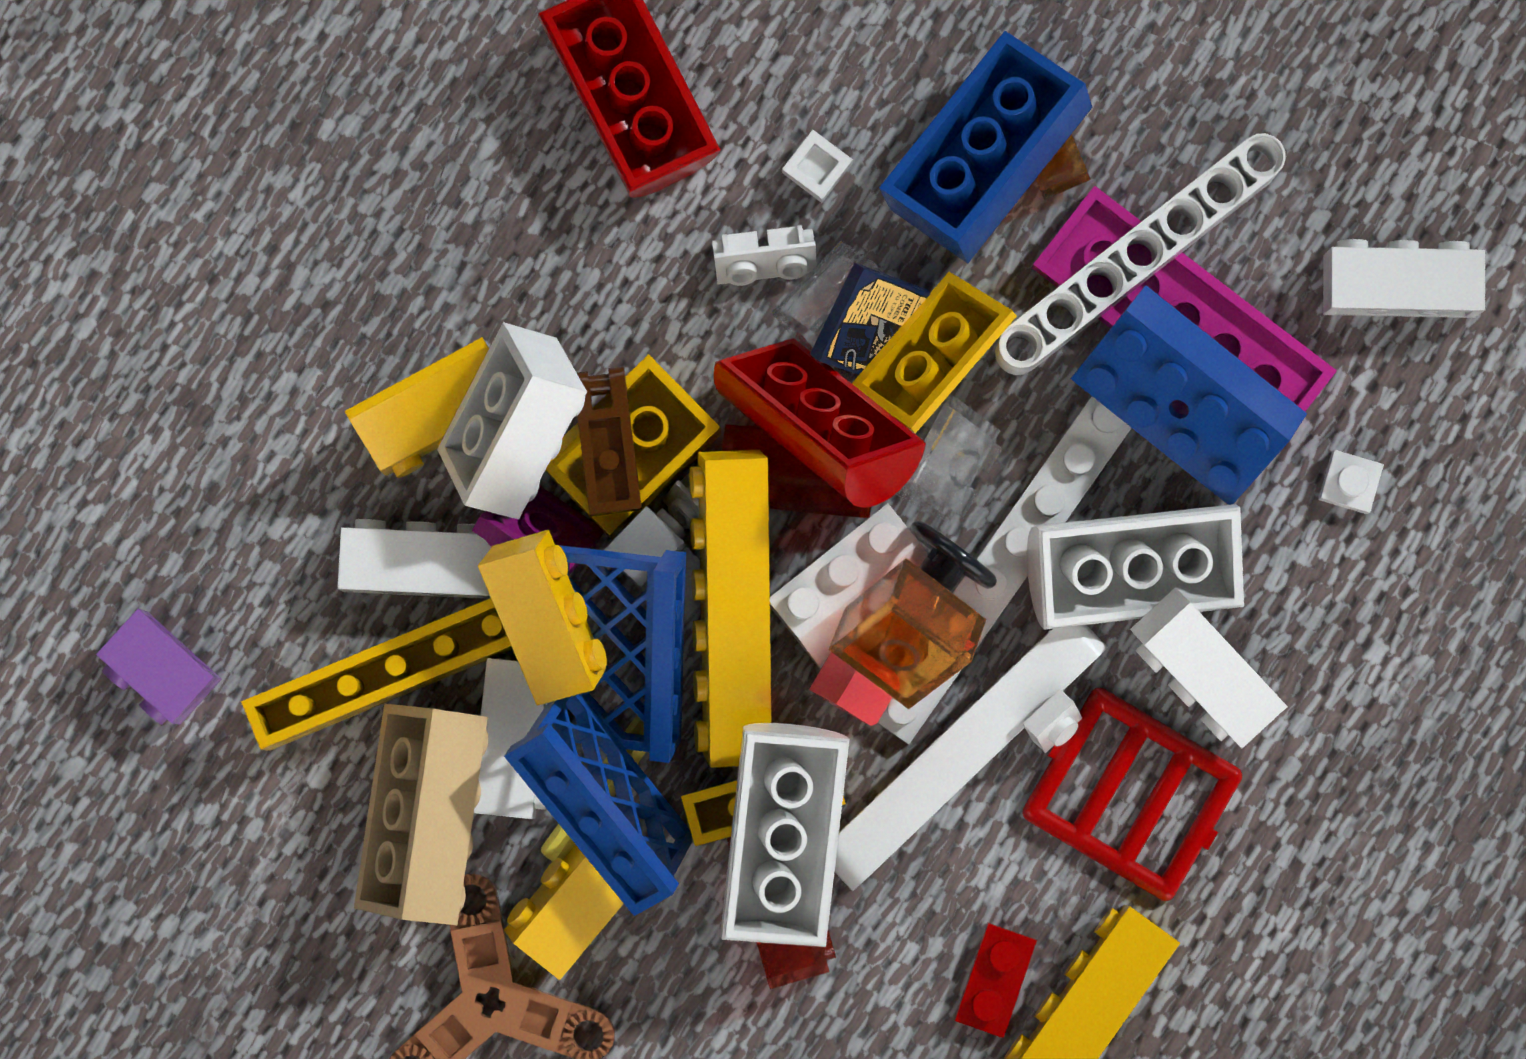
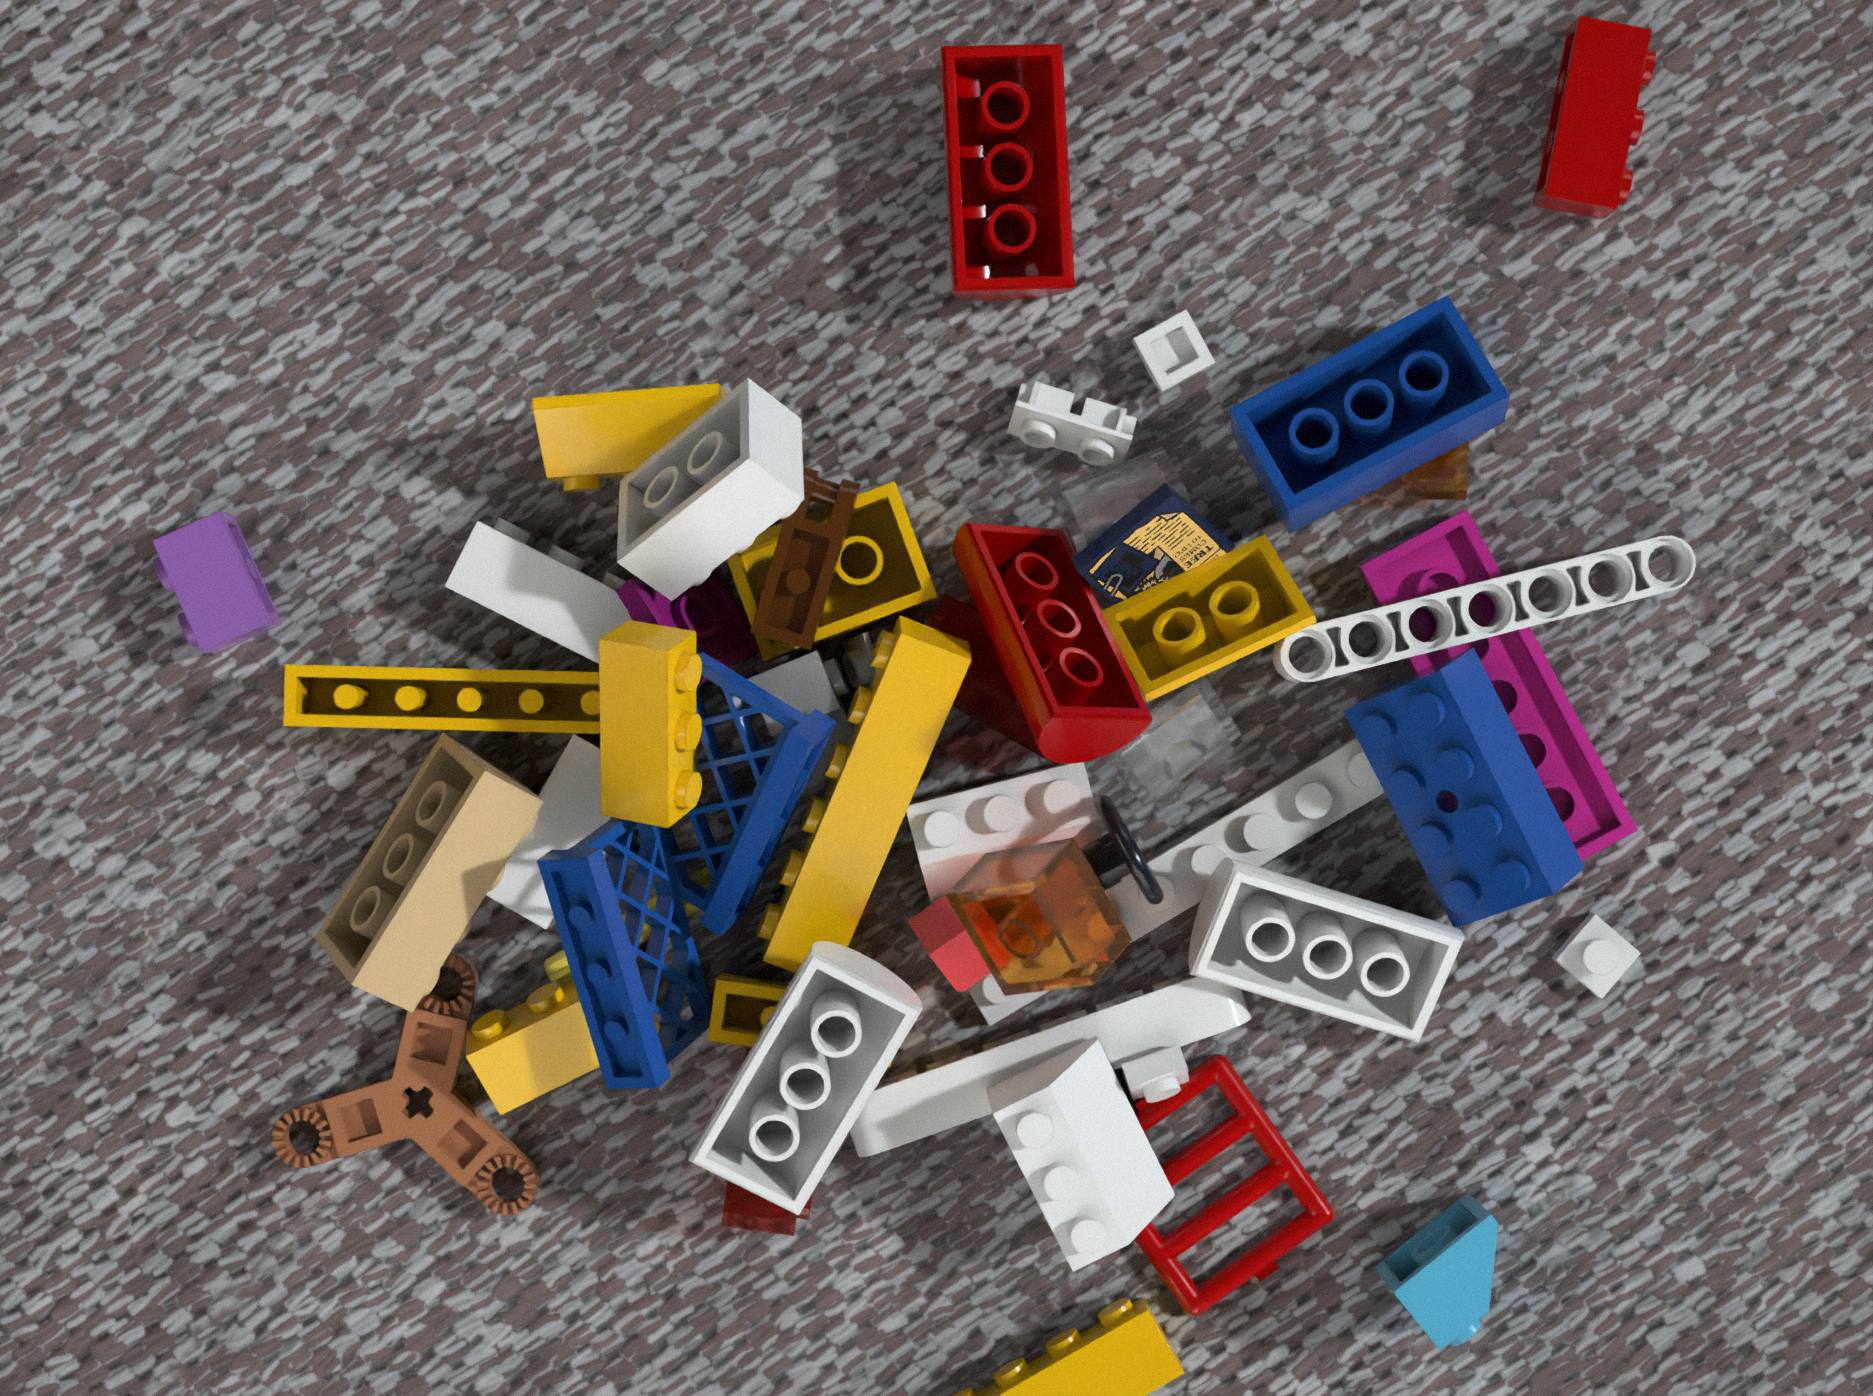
camera: 25 degrees right, 5 degrees up
red plate [954,922,1037,1038] -> none
white brick [1130,587,1288,748] -> none
white brick [1323,239,1485,318] -> none
none -> white slope [986,1036,1175,1272]
none -> medium azure slope [1374,1193,1498,1351]

